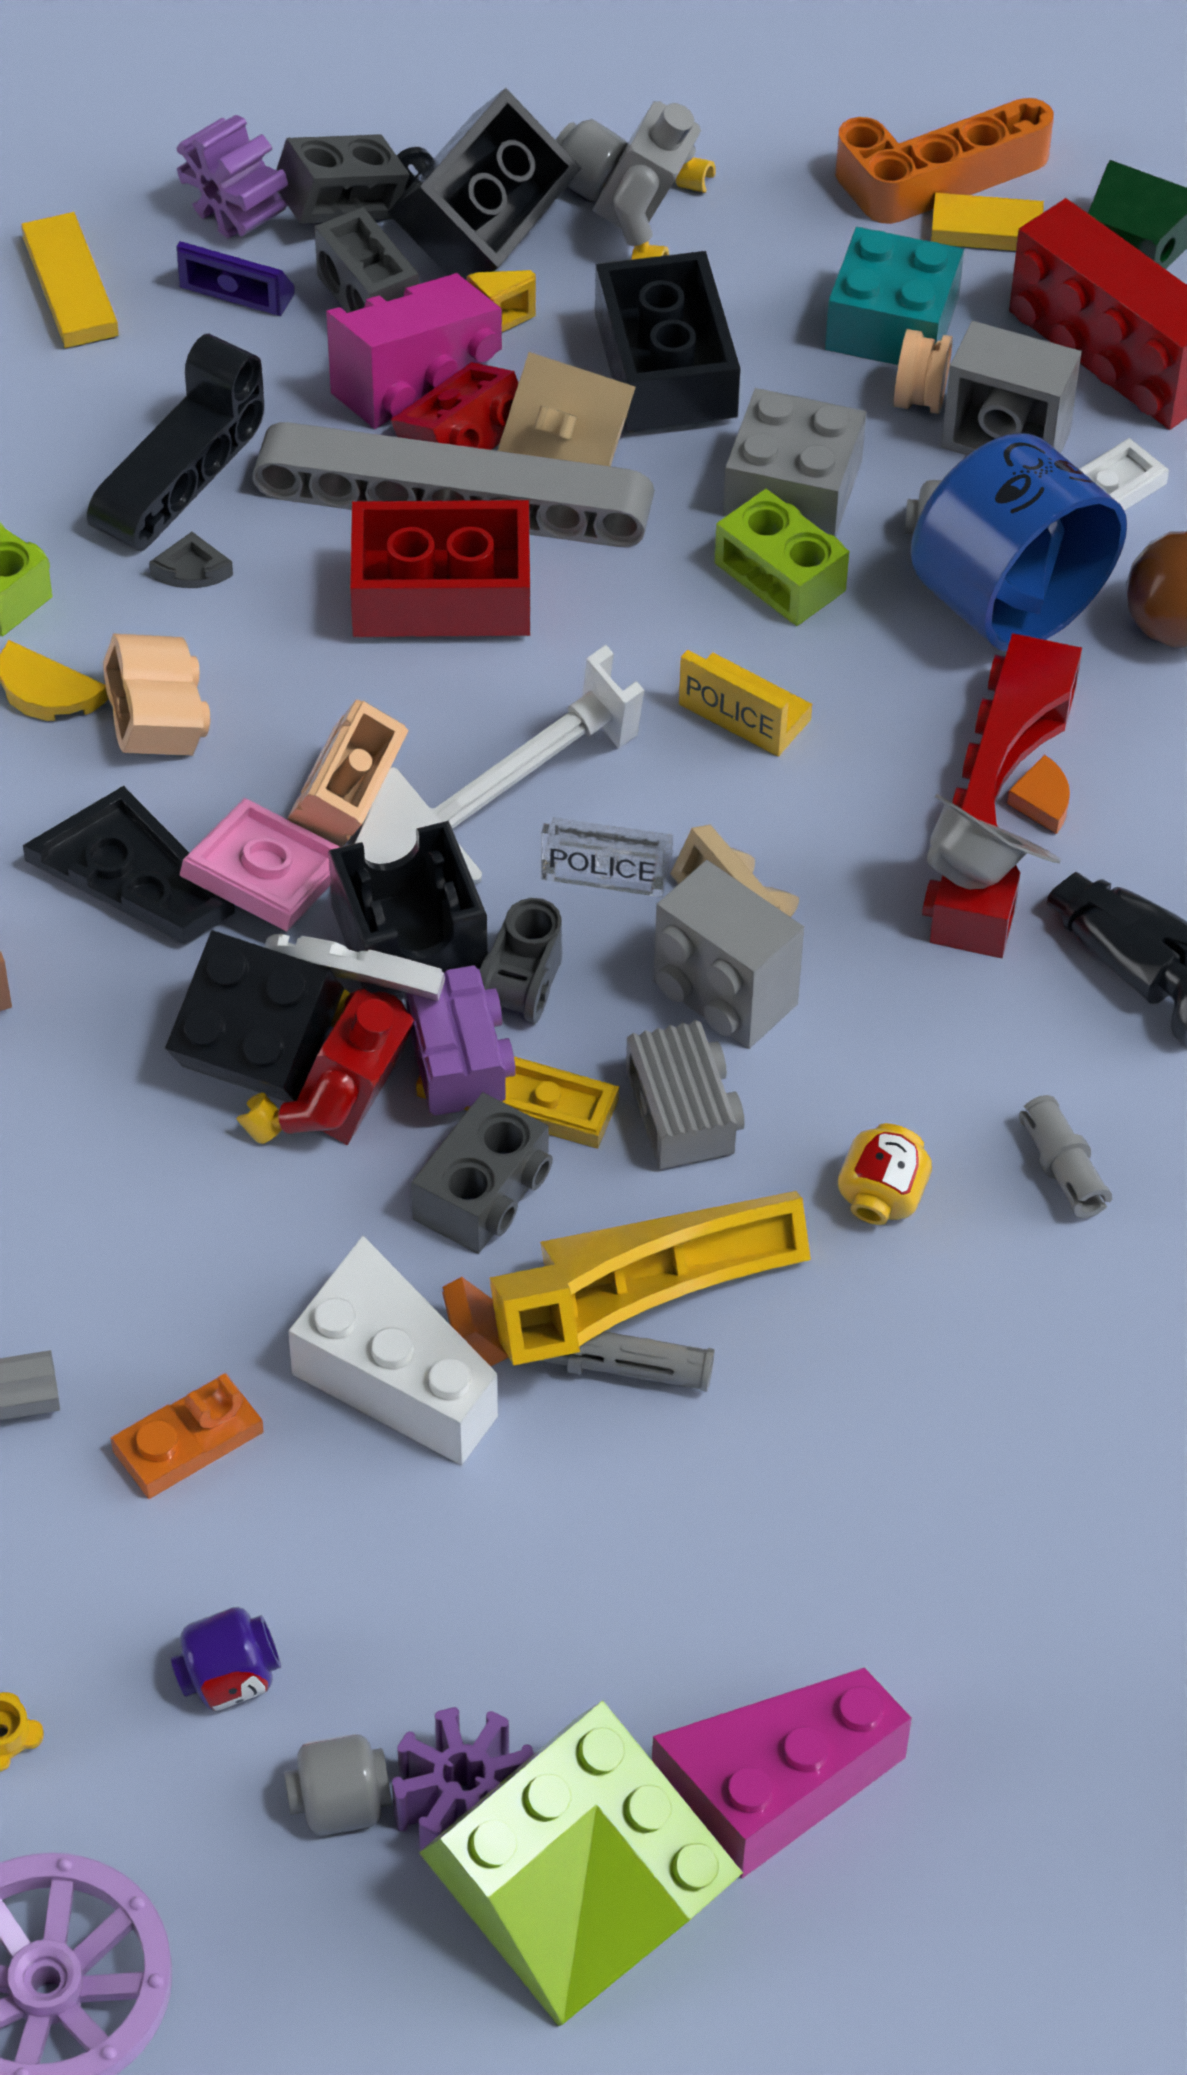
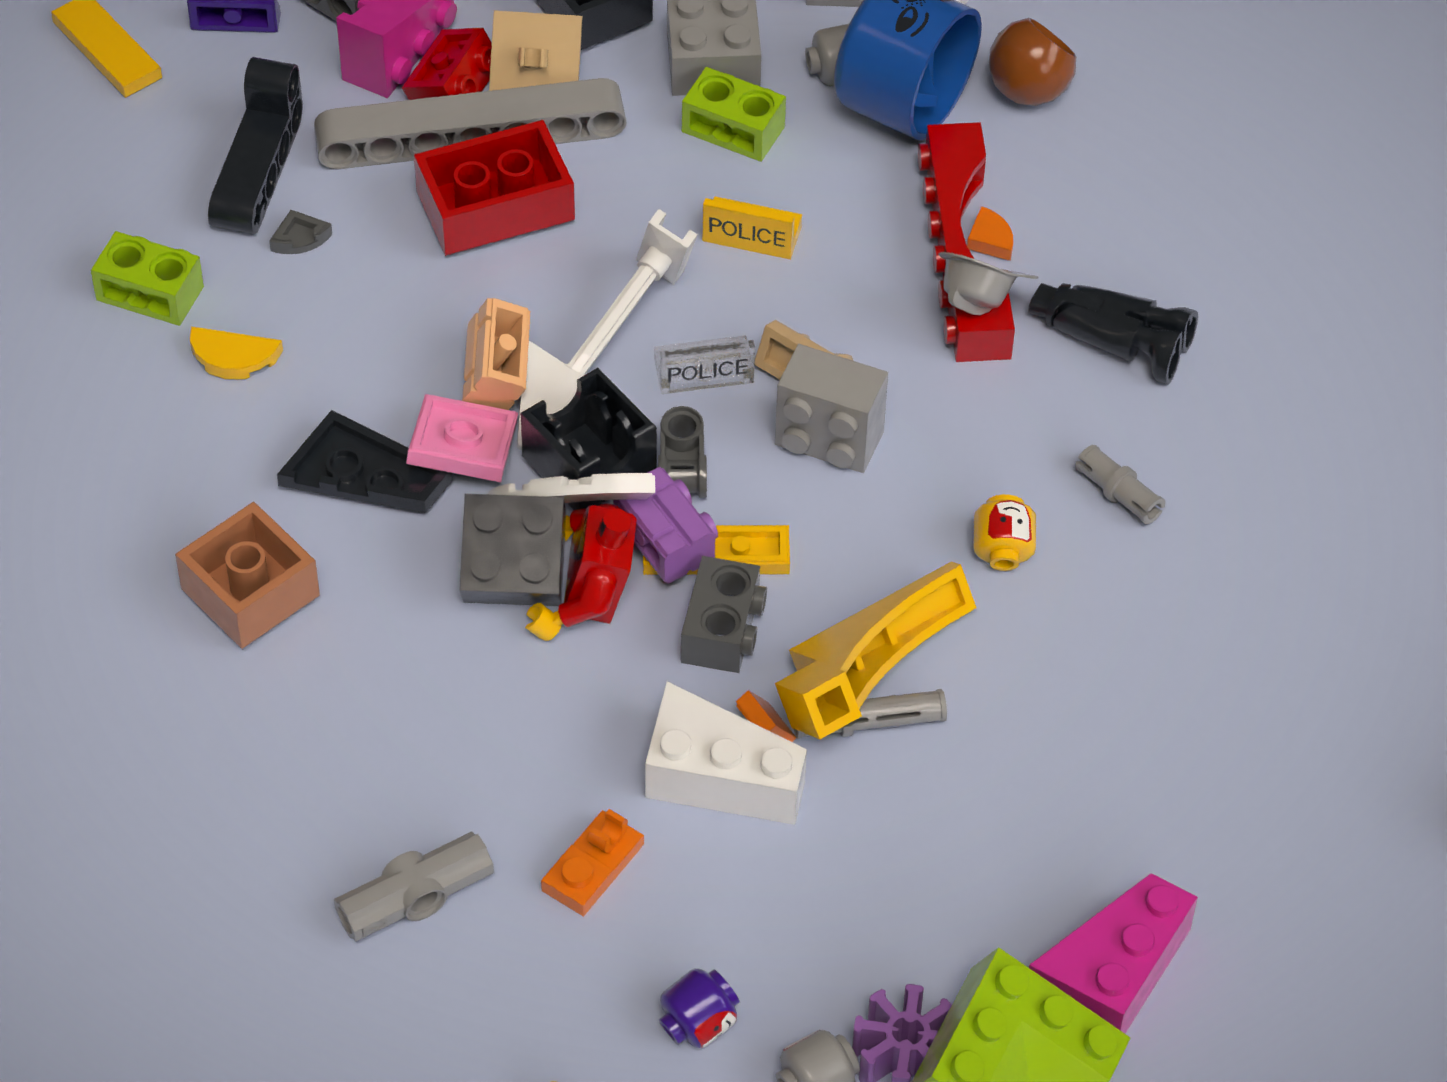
camera: 20 degrees left, 0 degrees up
light nougat brick [103,633,210,756] -> none
light grey brick [626,1020,745,1169] -> none

